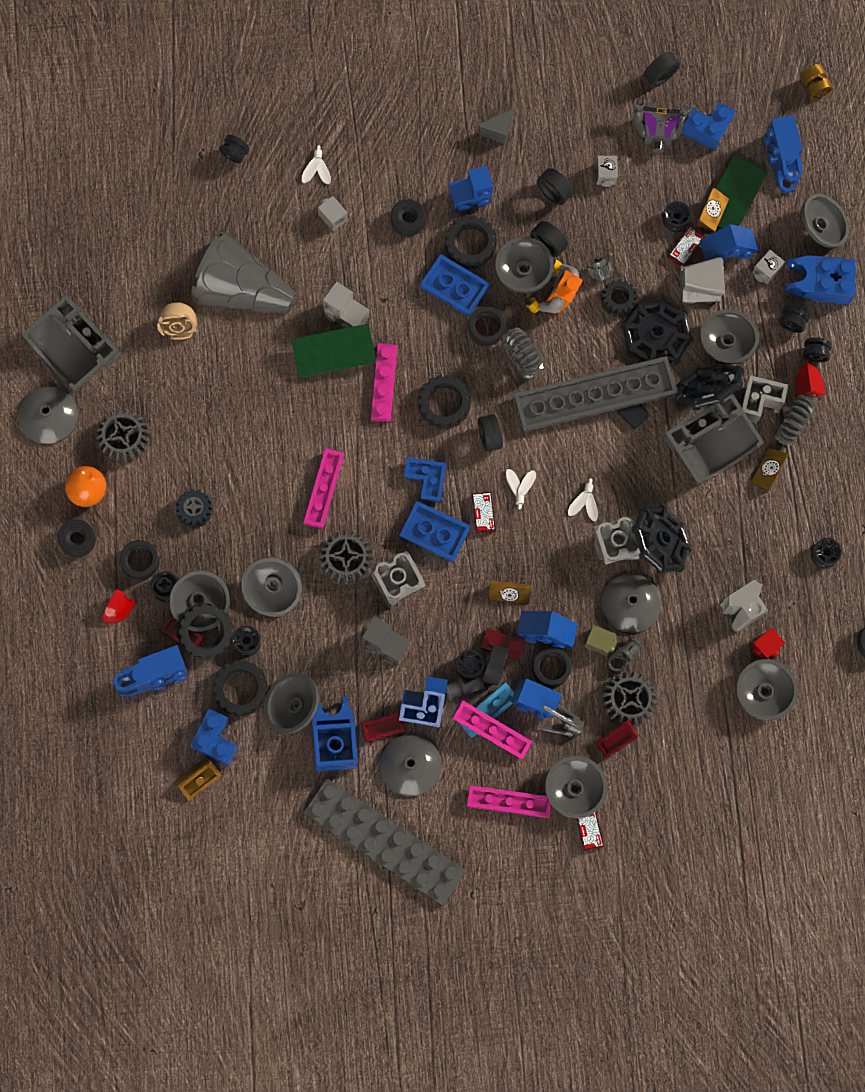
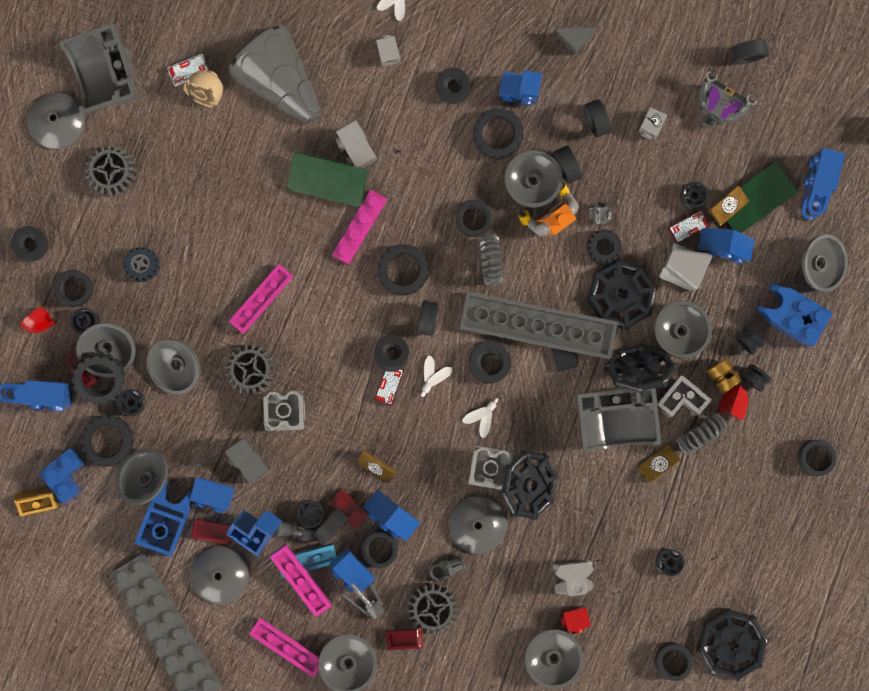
camera: 25 degrees right, 10 degrees up
orange piece [65,466,107,507] -> none
blue plate [399,501,471,563] -> none
blue plate [404,457,446,503] -> none
blue plate [420,254,490,317] -> none
olive brick [584,625,617,656] -> none
blue brick [682,102,736,151] -> none
light grey brick [752,250,785,285] -> none
none -> tile [167,54,209,87]
none -> blue brick [190,477,236,513]
none -> black tyre [374,335,409,372]
none -> black tyre [469,341,511,384]
none -> pearl gold wheel [706,358,742,394]

